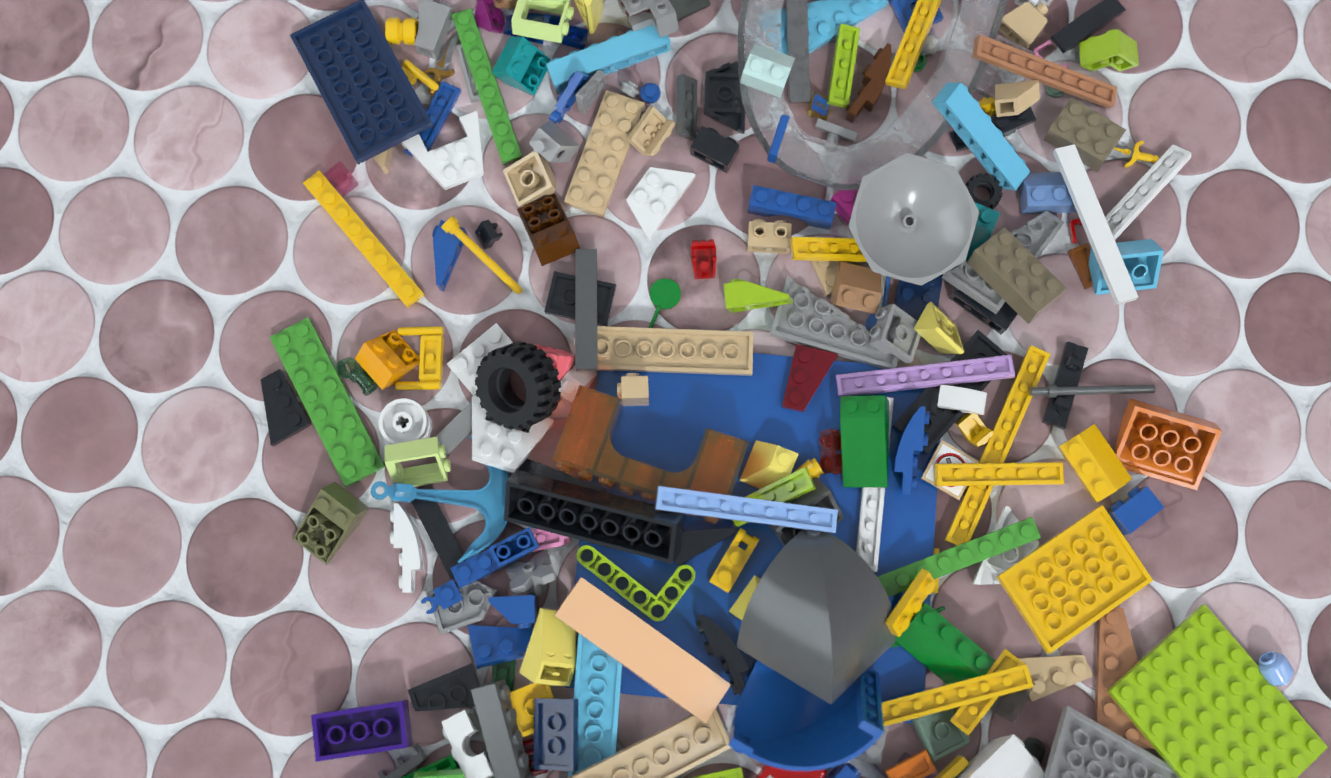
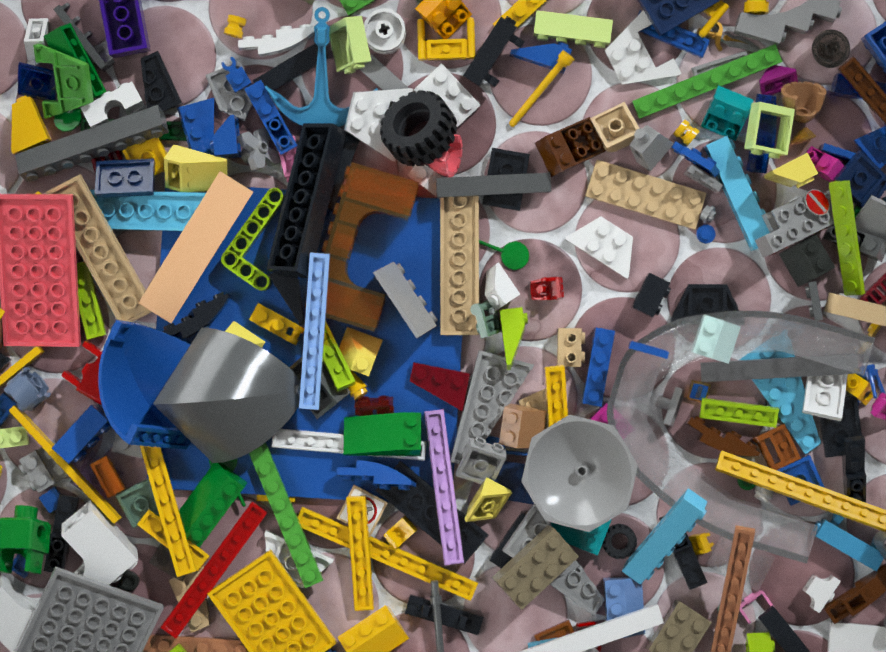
camera: 90 degrees right, 10 degrees up
black tile [475,219,503,250] -> none
tan brick [617,373,649,406] -> none
tan bracket [626,106,676,156] -> none
dark grey plate [676,74,697,140] -> none
yellow plate [885,569,936,637] -> none
white slope [937,385,987,415] -> none
tan slope [995,80,1040,117] -> none
tan torso [996,2,1048,52] -> none
none -> red plate [160,501,268,639]
none -> yellow wheel [224,15,247,39]
none -> light grey slope [373,262,438,339]
none -> black brick [463,16,525,87]
none -> sand green plate [470,300,502,338]
none -> white slope [485,262,520,311]
none -> yellowish green brick [533,10,613,48]
none -> yellow wheel [673,119,700,146]
none -> dark orange plate [752,423,801,470]

